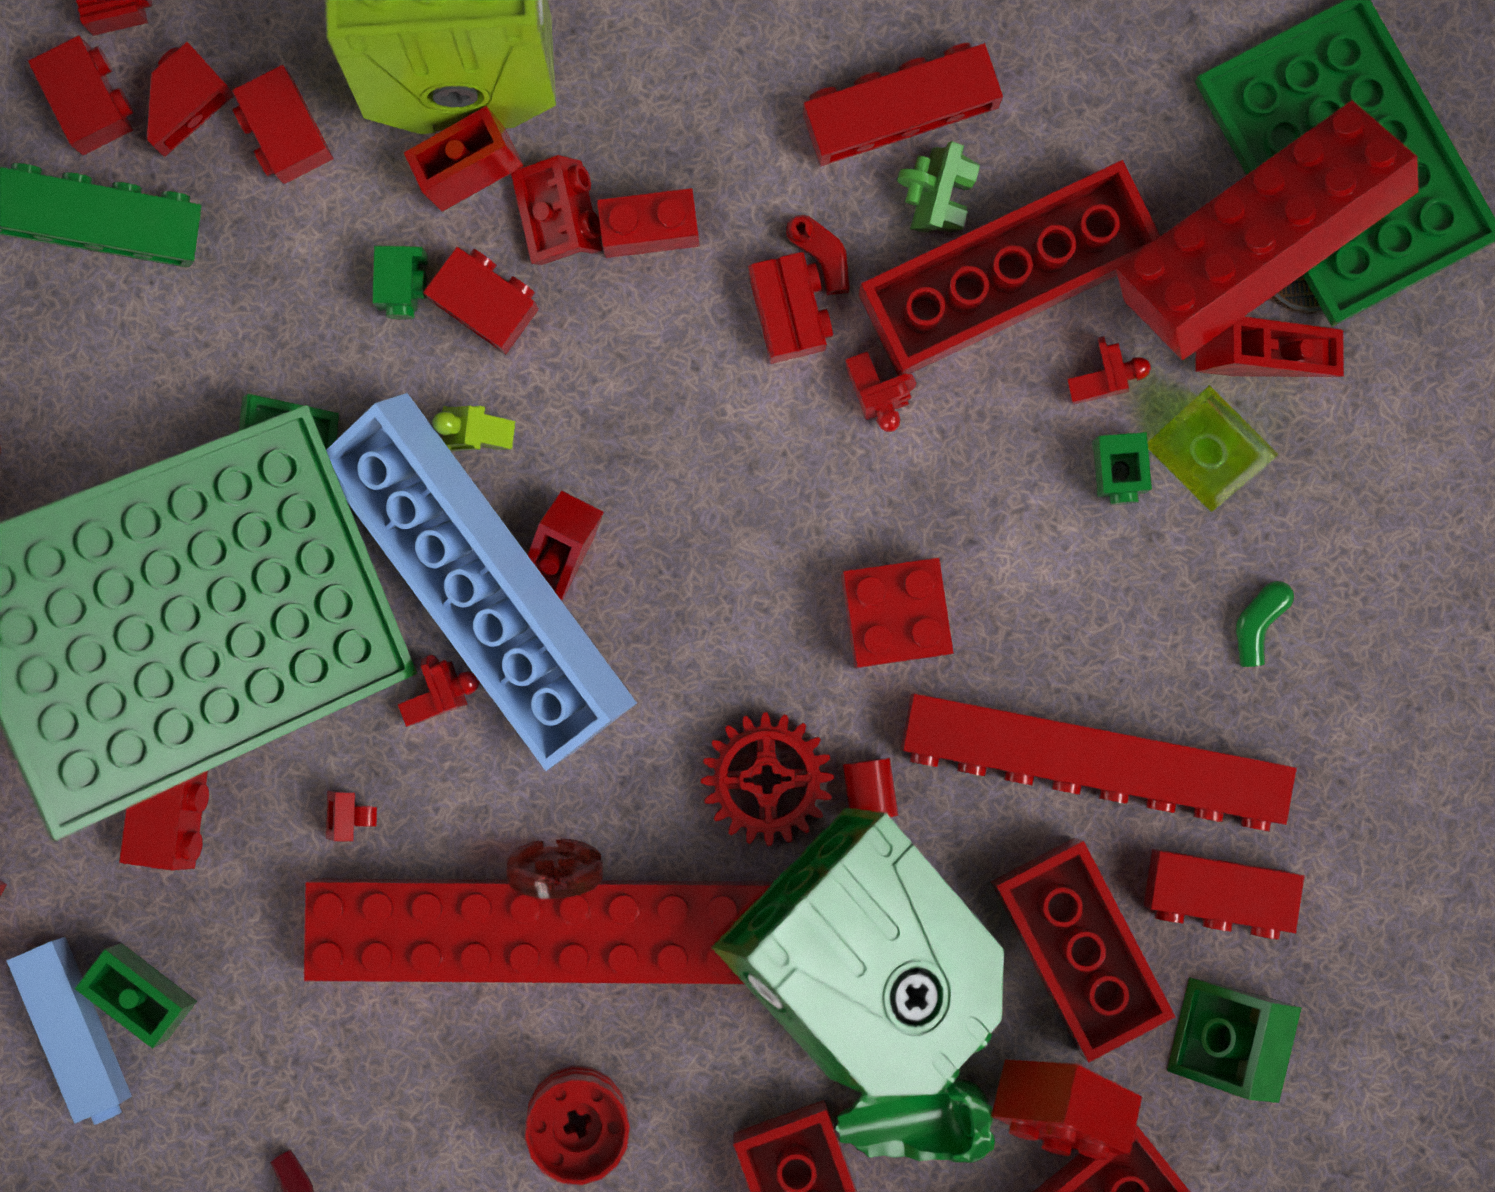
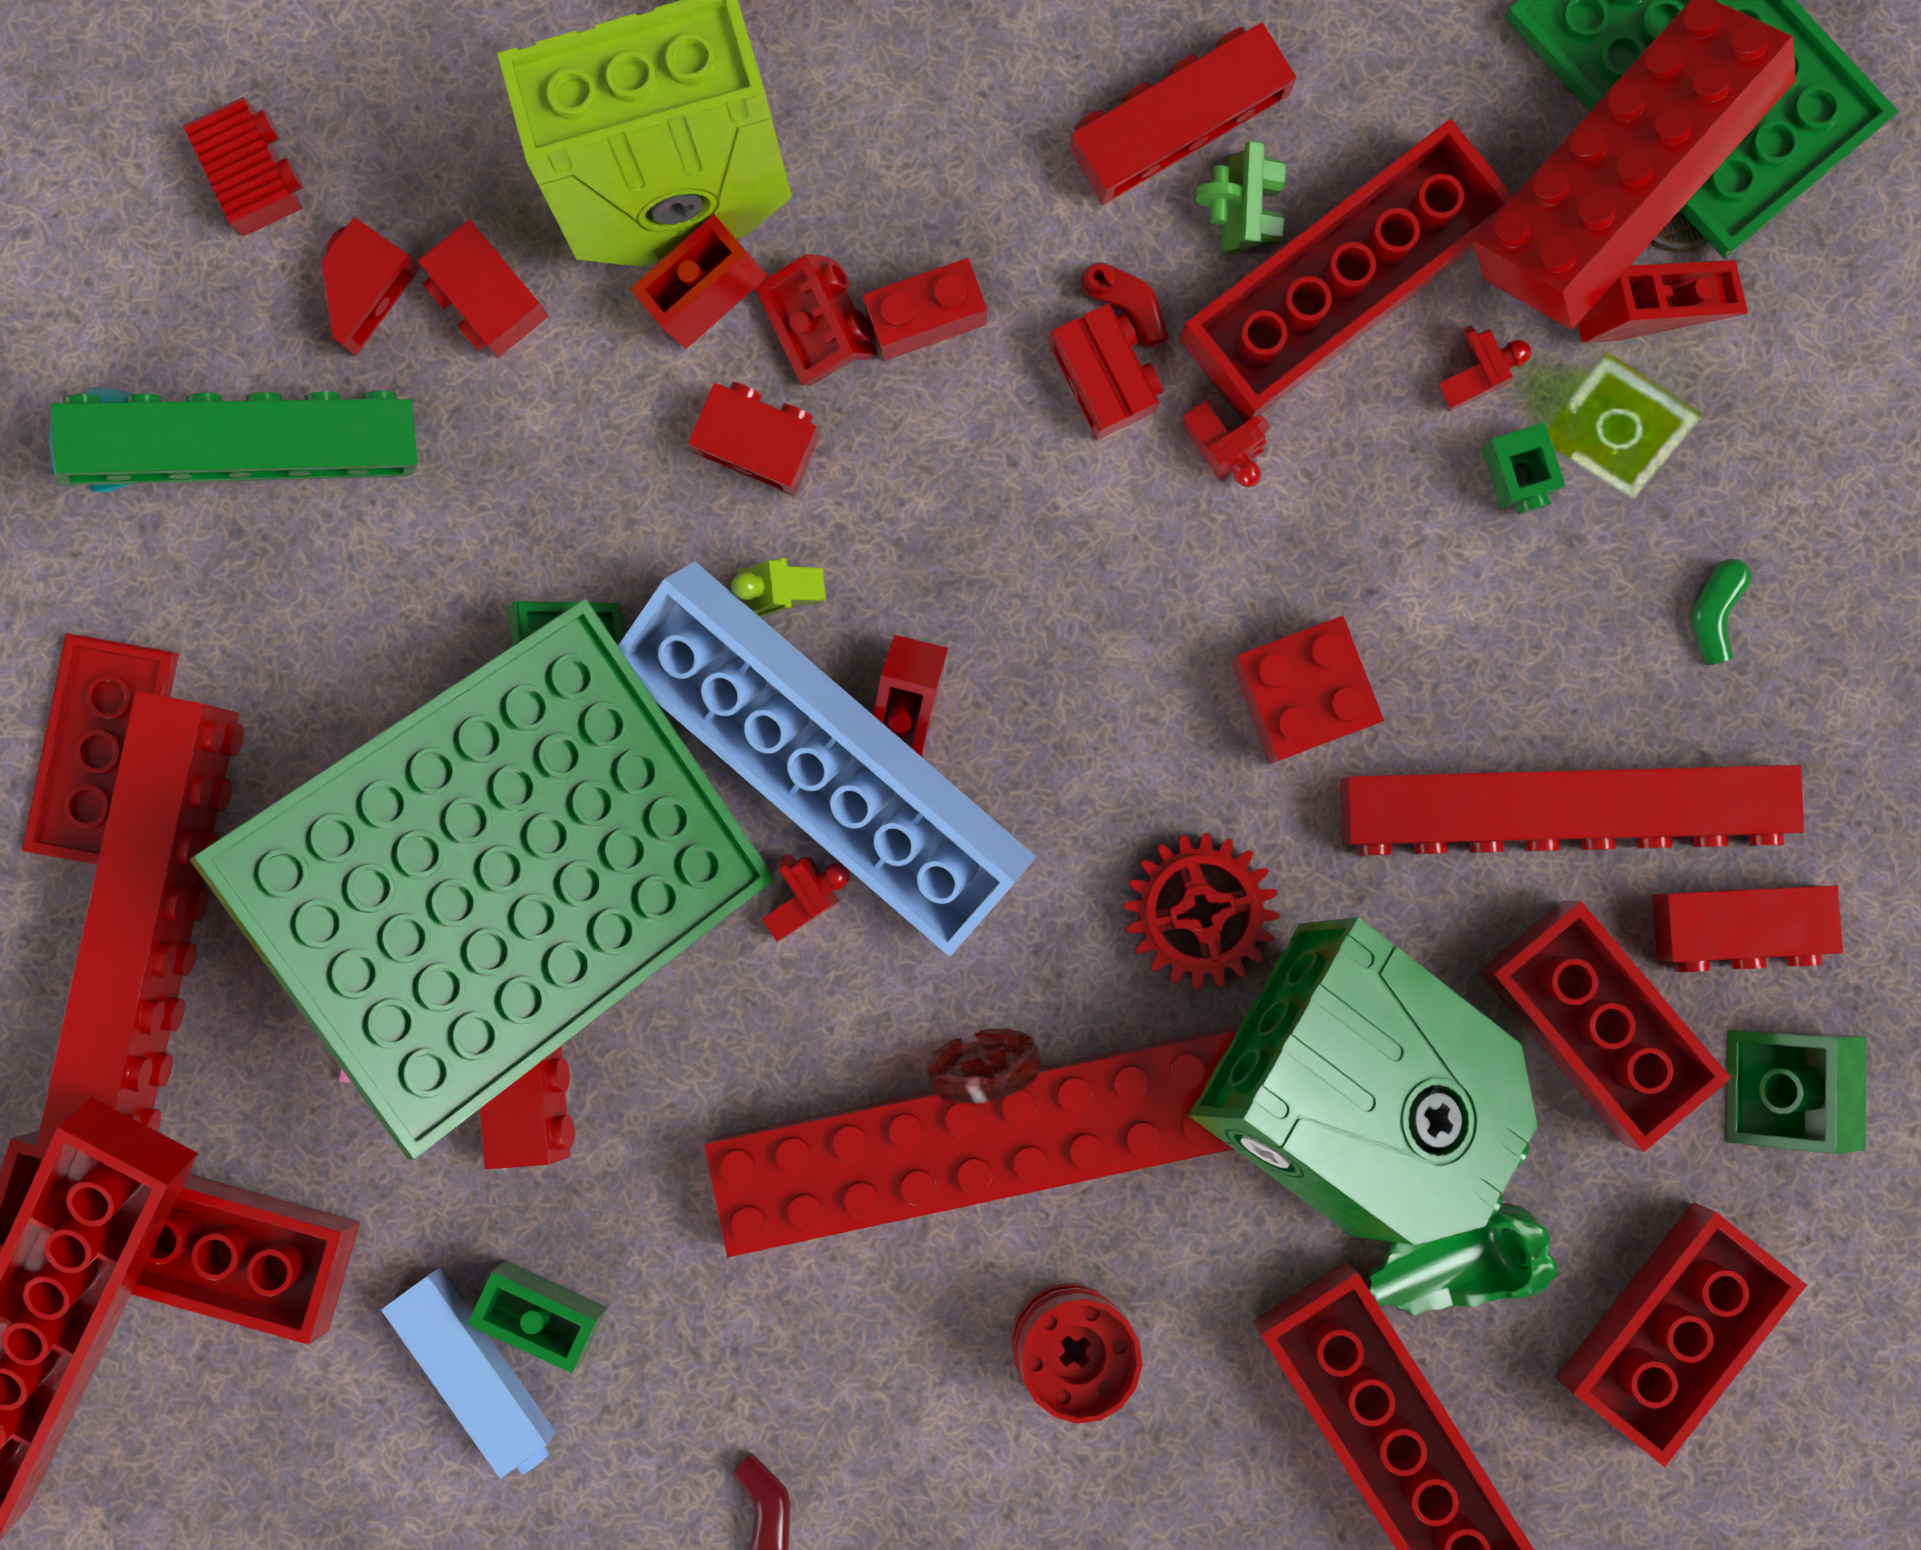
camera: 10 degrees left, 0 degrees up
red brick [28,35,134,156] -> none
red tile [326,790,377,842] -> none
green brick [372,246,428,320] -> none
red brick [843,758,899,817] -> none
red brick [991,1059,1142,1160] -> none

